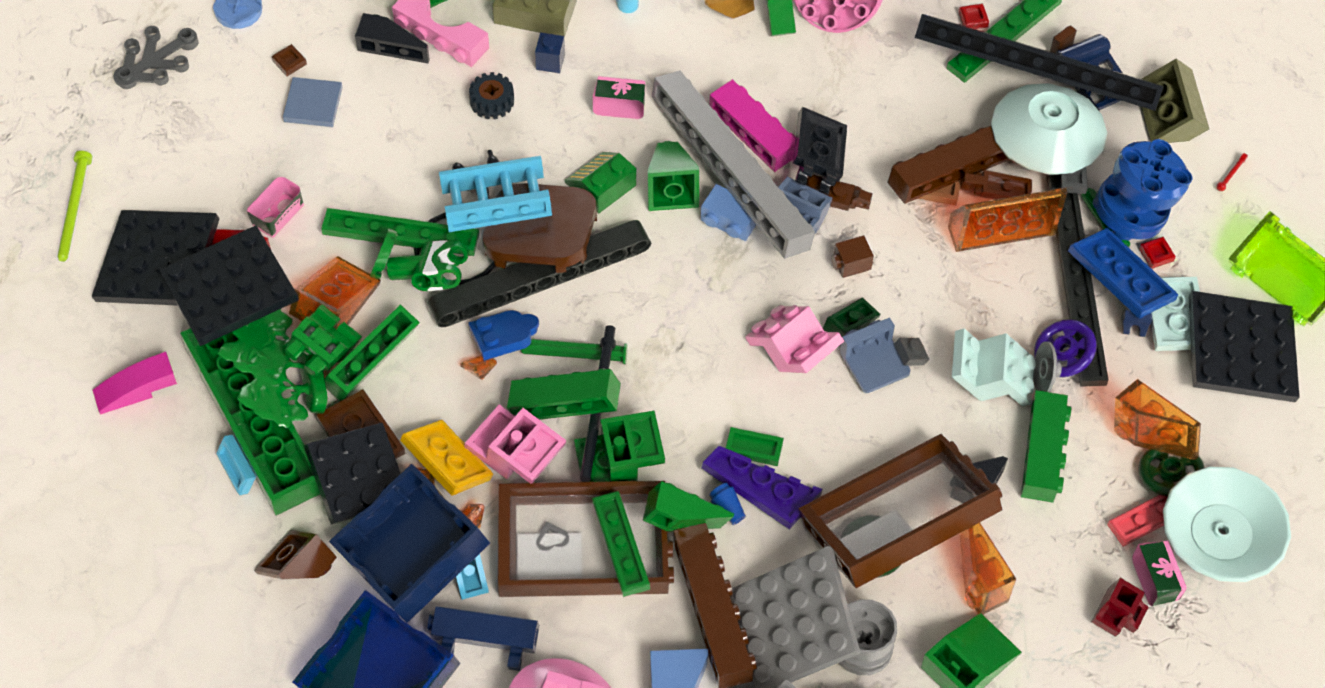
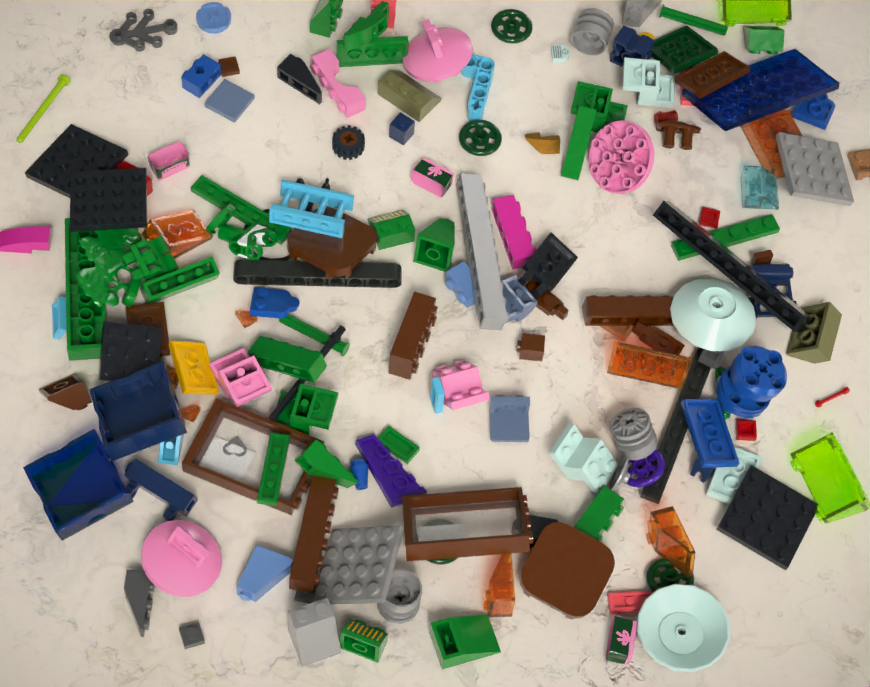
camera: 20 degrees right, 0 degrees up
dark green slope [823,297,881,346] -> none
dark grey plate [894,338,930,366] -> none
dark red brick [1091,577,1149,637] -> none
none -> blue brick [181,54,221,98]
none -> reddish brown brick [389,291,438,380]
none -> medium azure tile [430,377,445,414]
none -> dark green plate [459,120,502,156]
none -> reddish brown tile [518,522,615,620]
none -> light grey wheel [610,408,658,460]

